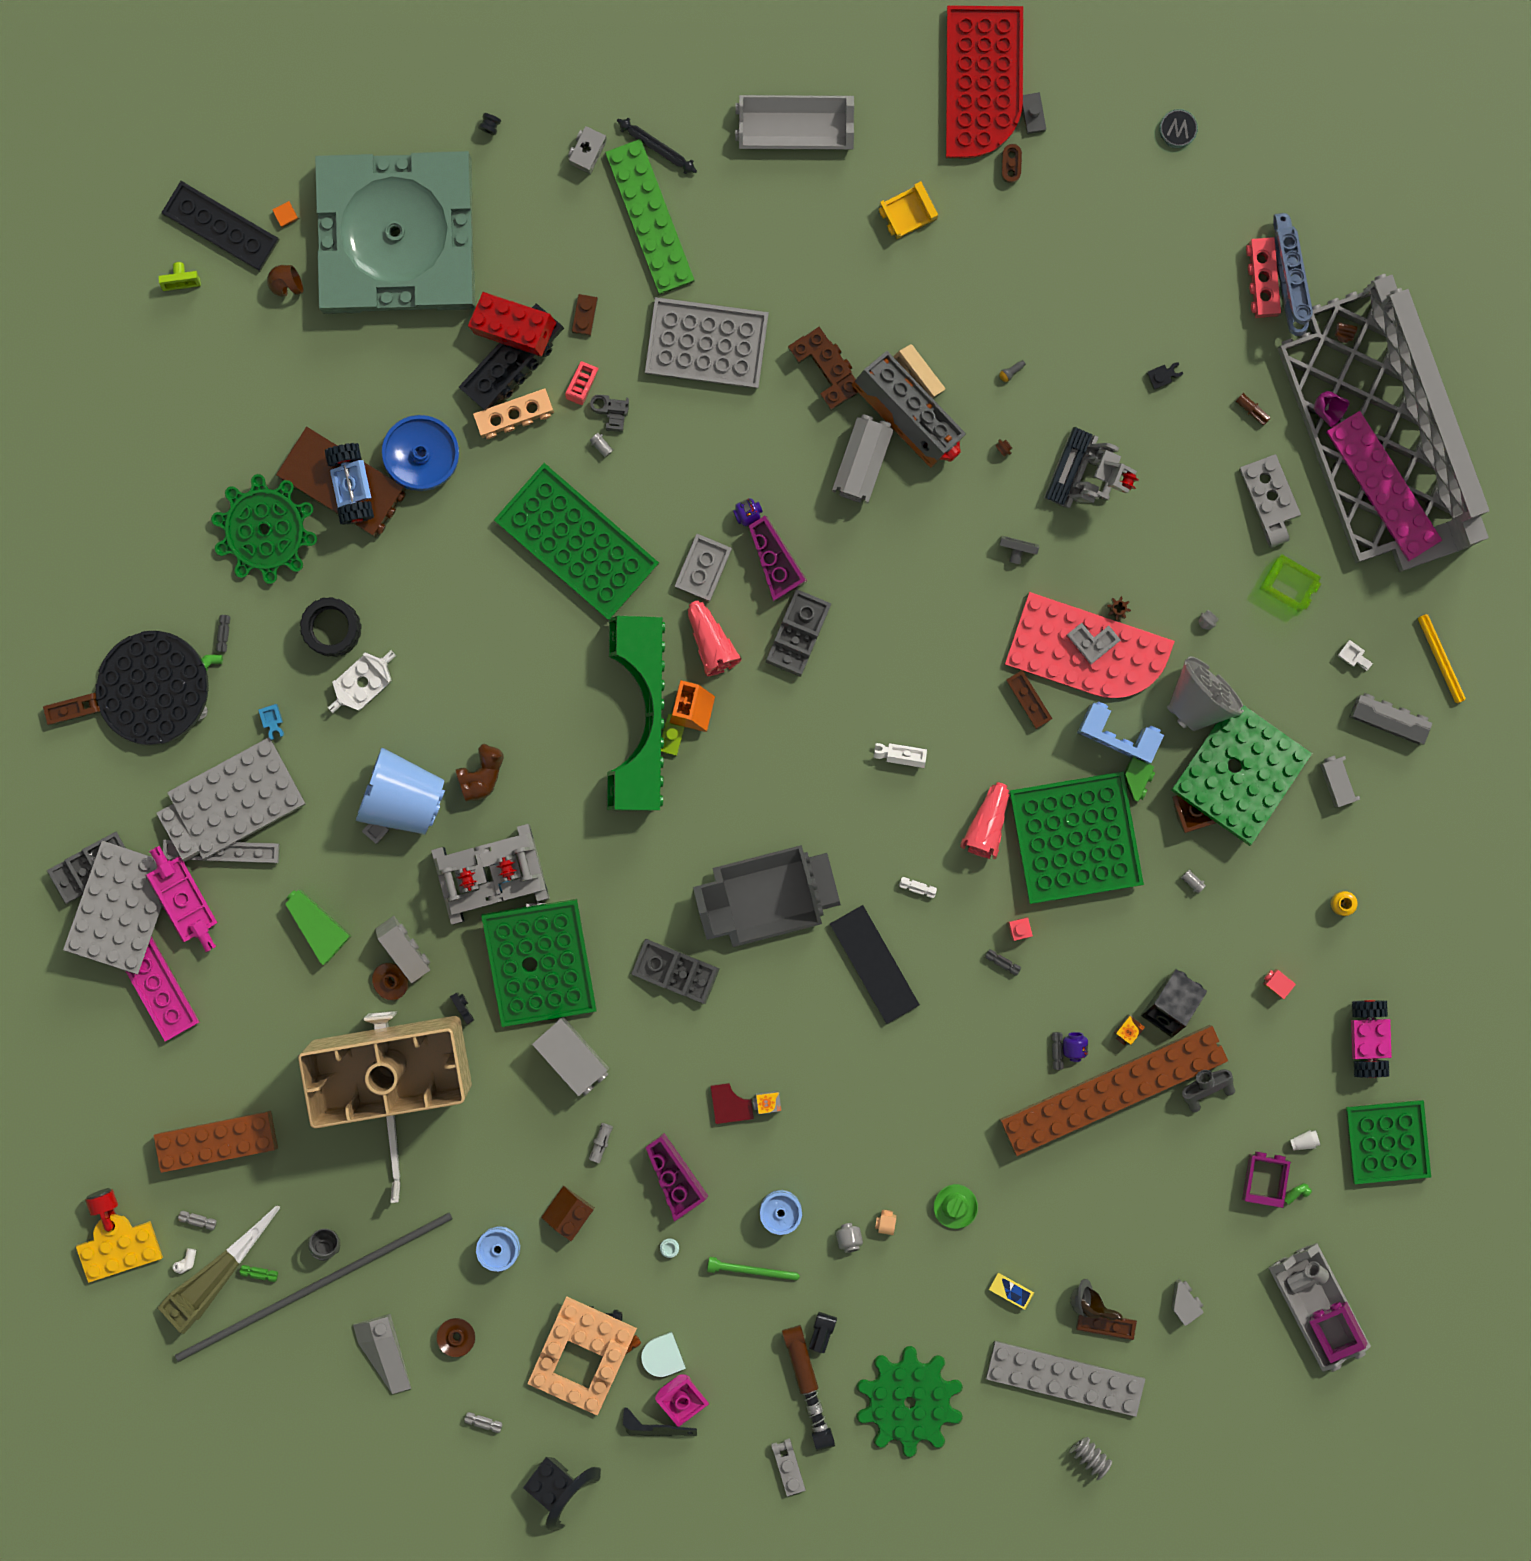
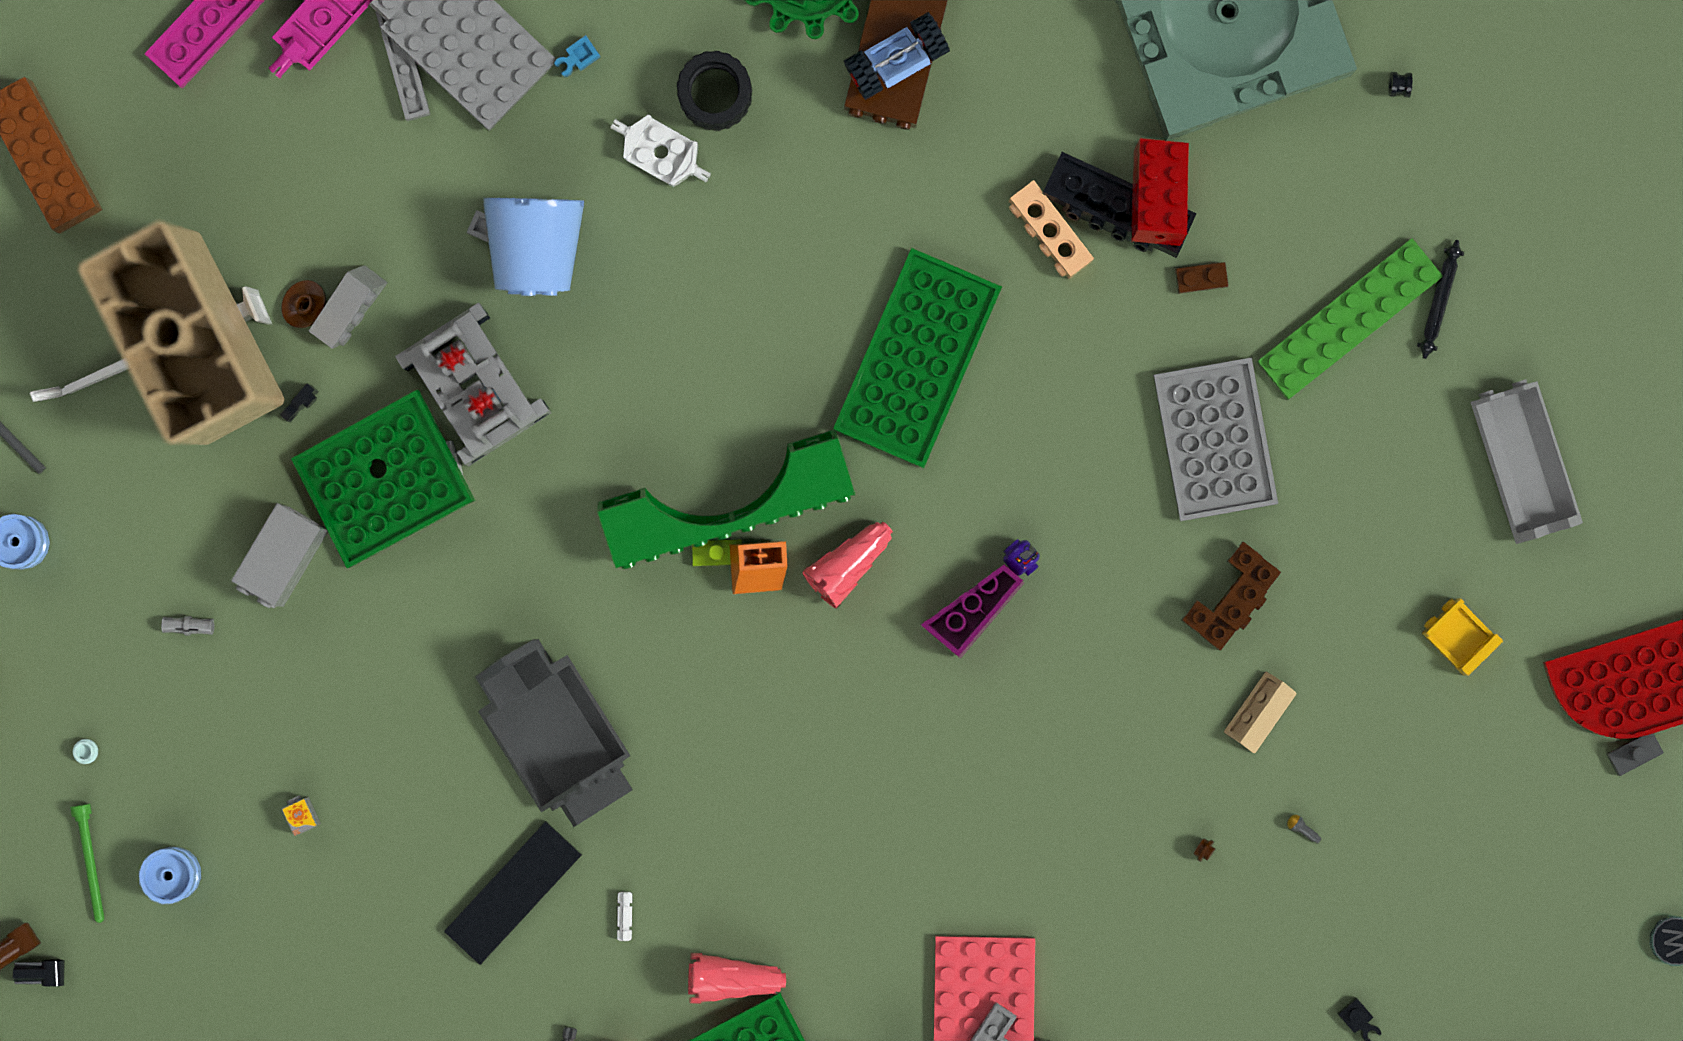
camera: 75 degrees right, 0 degrees up
bright green slope [286,890,352,965] -> none
blue dish [382,415,459,491] -> none
reddish brown animal [455,744,504,802] -> none
reddish brown slope [541,1186,595,1242] -> none
coral slope [566,361,598,405] -> none
light grey brick [568,126,607,174] -> none
dark grey piece [590,395,629,432] -> none
light grey pin [590,433,613,458] -> none
dark grey slope [632,939,720,1004] -> none
magenta wedge [646,1133,708,1222] -> none
light grey plate [675,534,732,601] -> none
dark red tile [711,1083,754,1124] -> none
dark grey slope [766,589,831,677] -> none
light grey brick [832,414,893,504] -> none
light grey head [836,1223,863,1253] -> none
dark grey piece [852,351,966,468] -> none
white plate [874,743,927,768] -> none
light nougat plate [875,1210,896,1235] -> none
dark grey tile [1000,536,1039,564] -> none
reddish brown plate [1002,144,1022,183] -> none
reddish brown plate [1006,670,1052,729] -> none
light grey container [1044,427,1139,508] -> none

